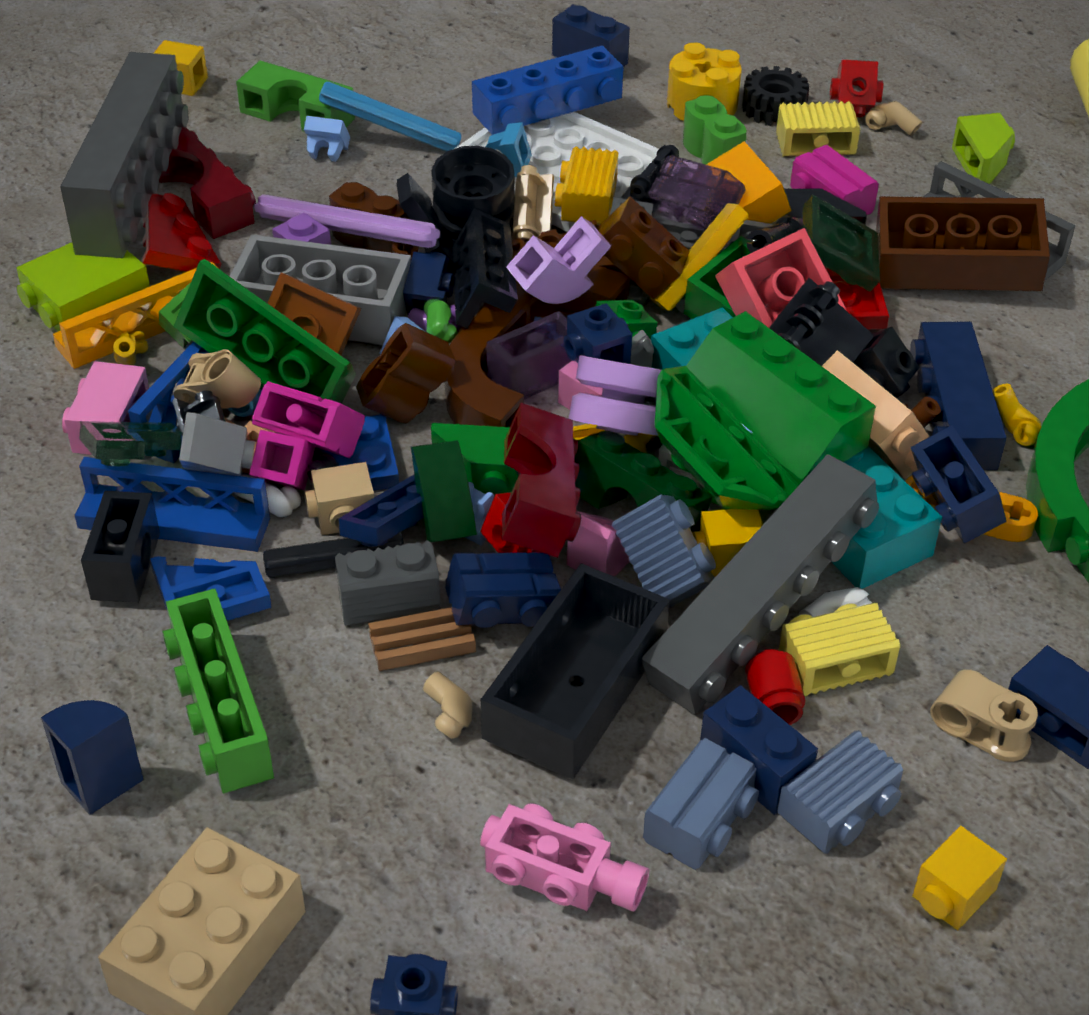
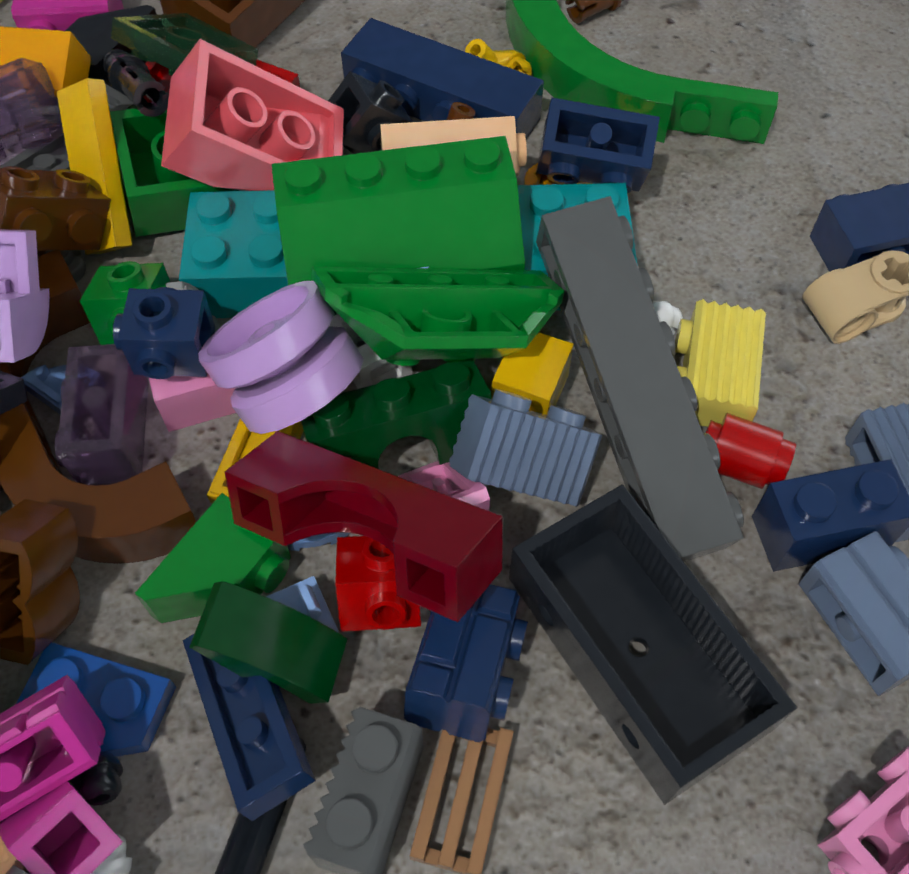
camera: 60 degrees left, 15 degrees up
tan brick [305,462,374,536] -> none
tan arm [423,671,473,739] -> none
black hinge [769,278,874,366] -> none

